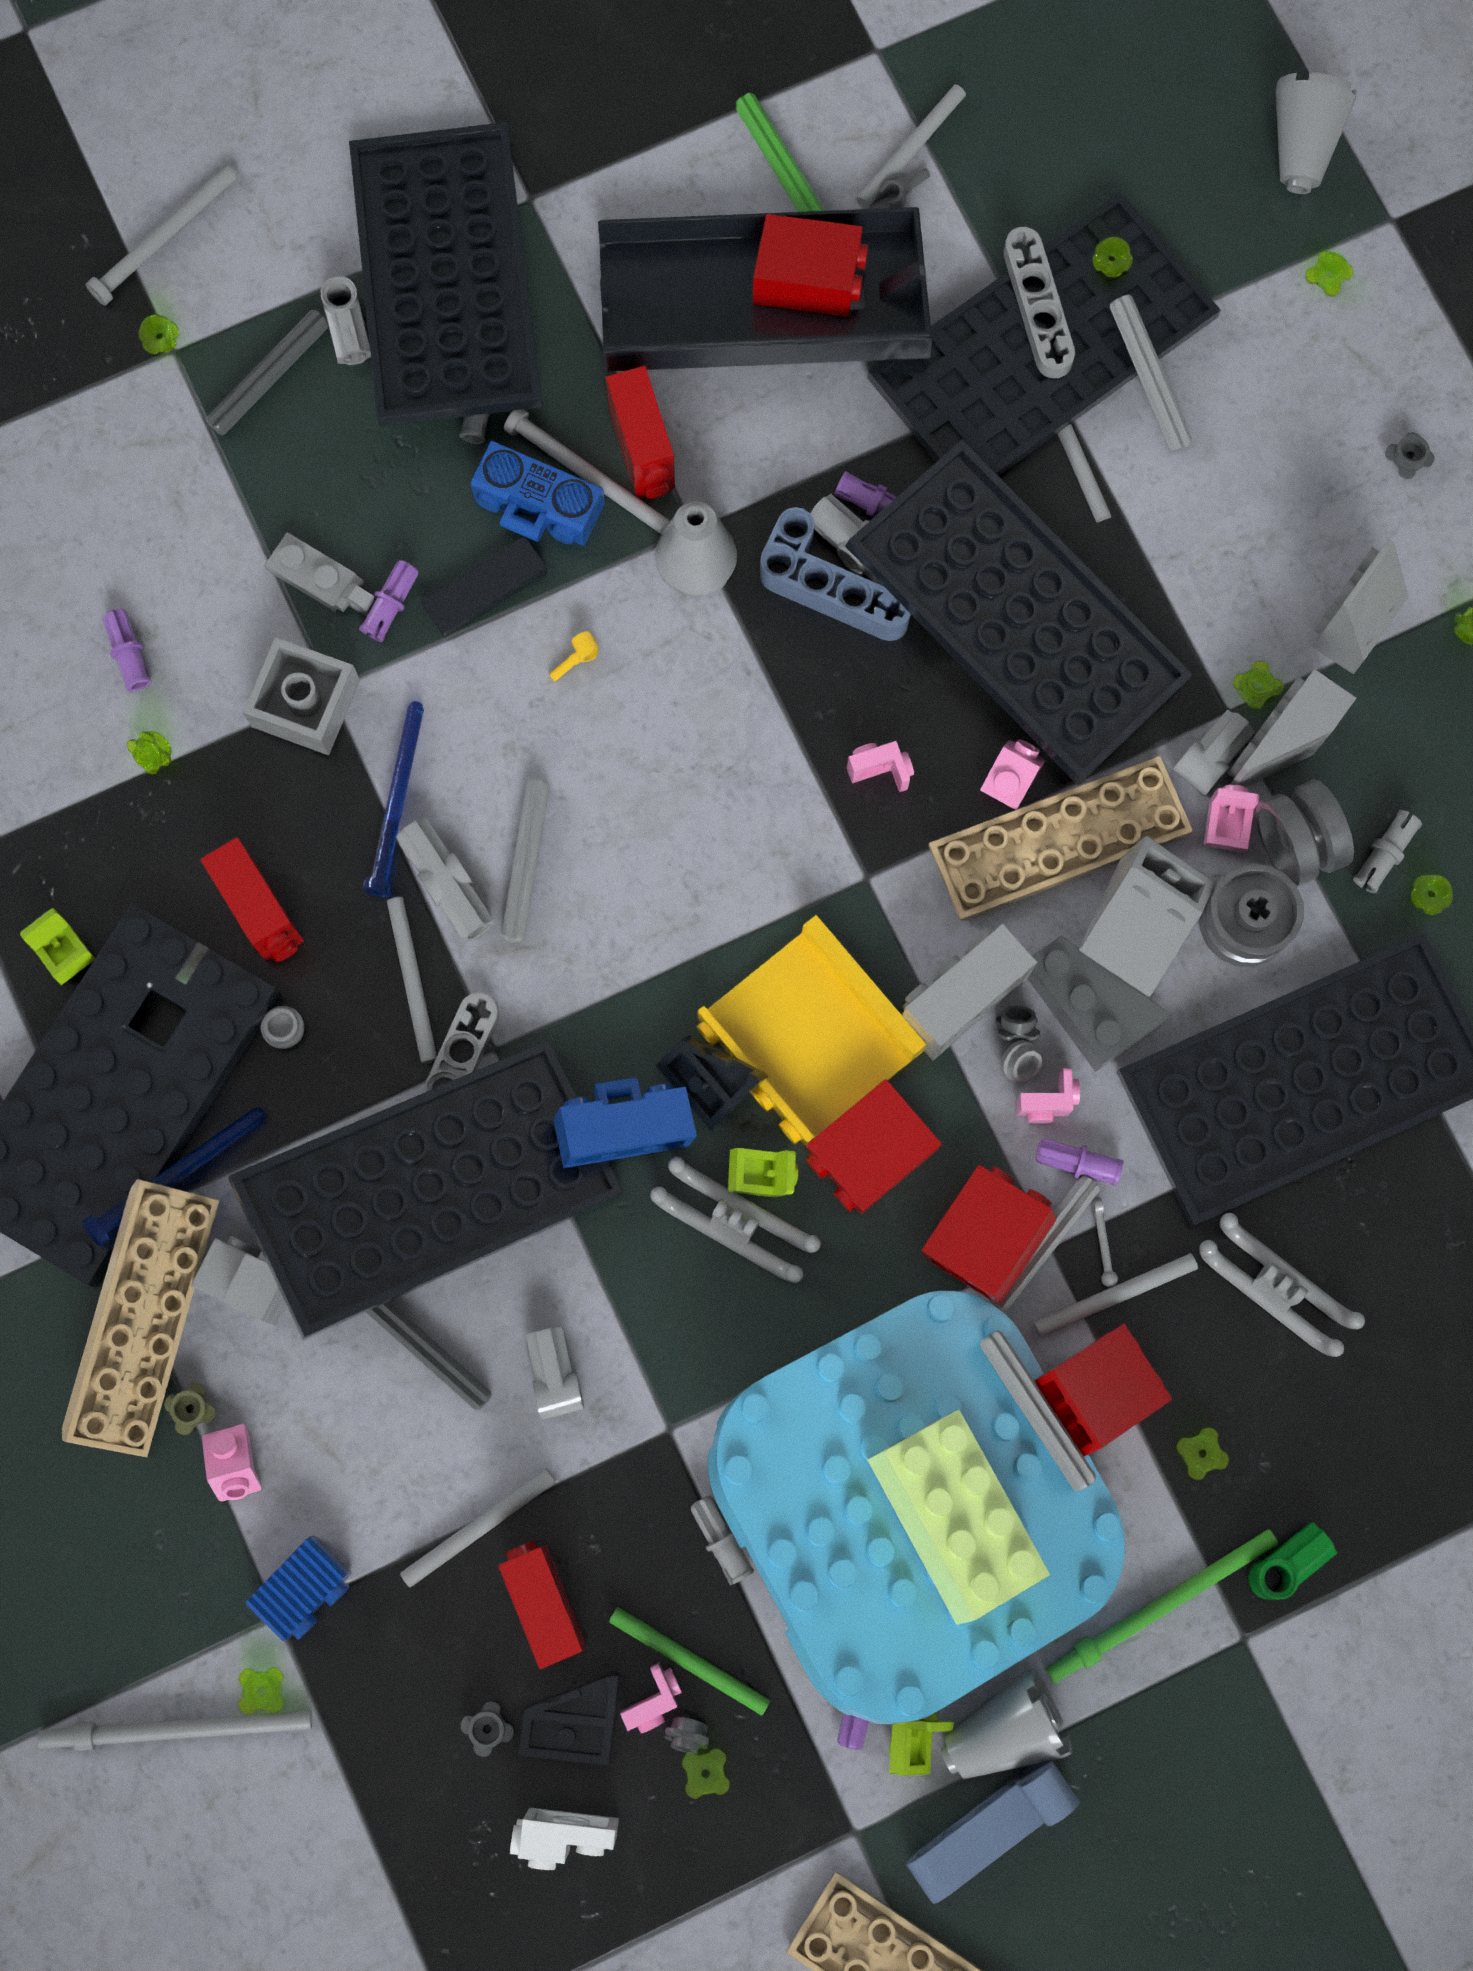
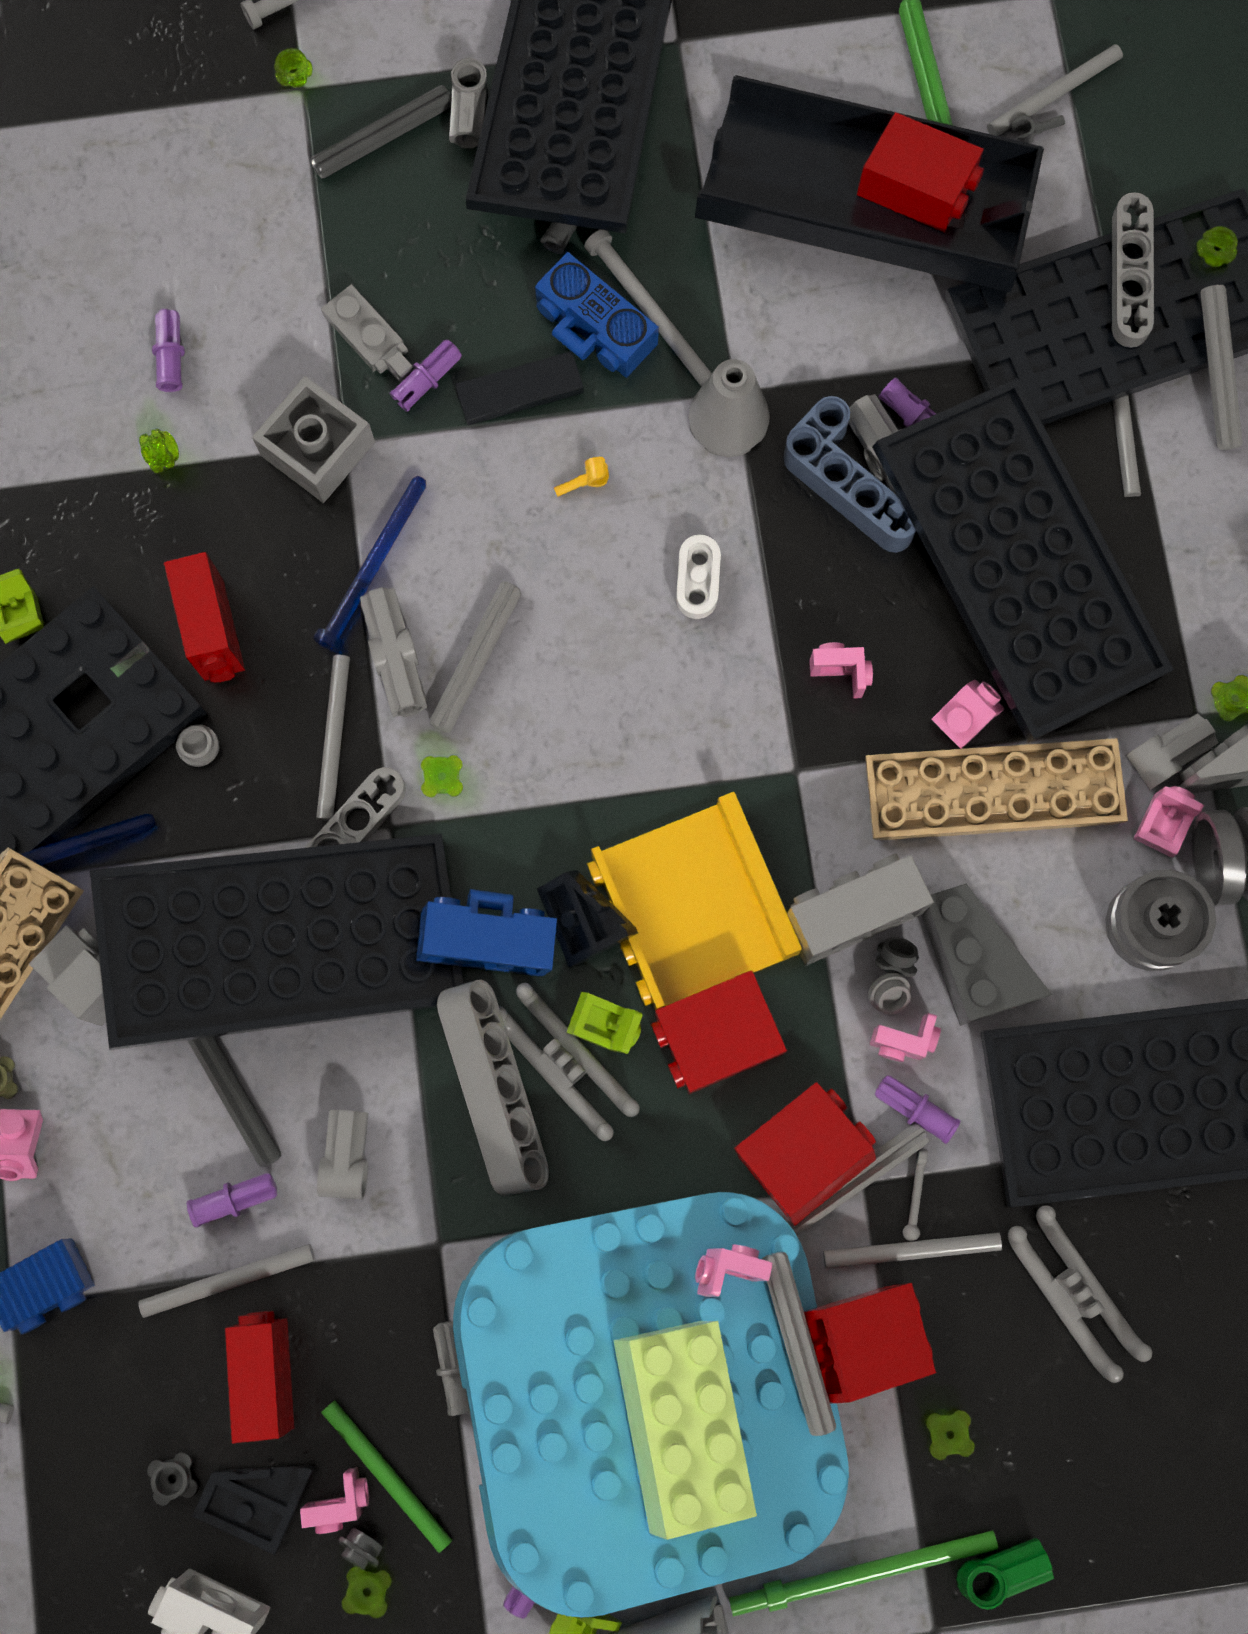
camera: 20 degrees right, 0 degrees up
red brick [606,366,675,499] -> none
light grey slope [1078,836,1215,997] -> none
none -> medium lavender axle [186,1173,277,1228]
none -> clear neon green plate [421,755,463,798]
none -> light grey beam [437,980,549,1197]
none -> white plate [676,535,721,619]
none -> bright pink bracket [695,1244,773,1297]

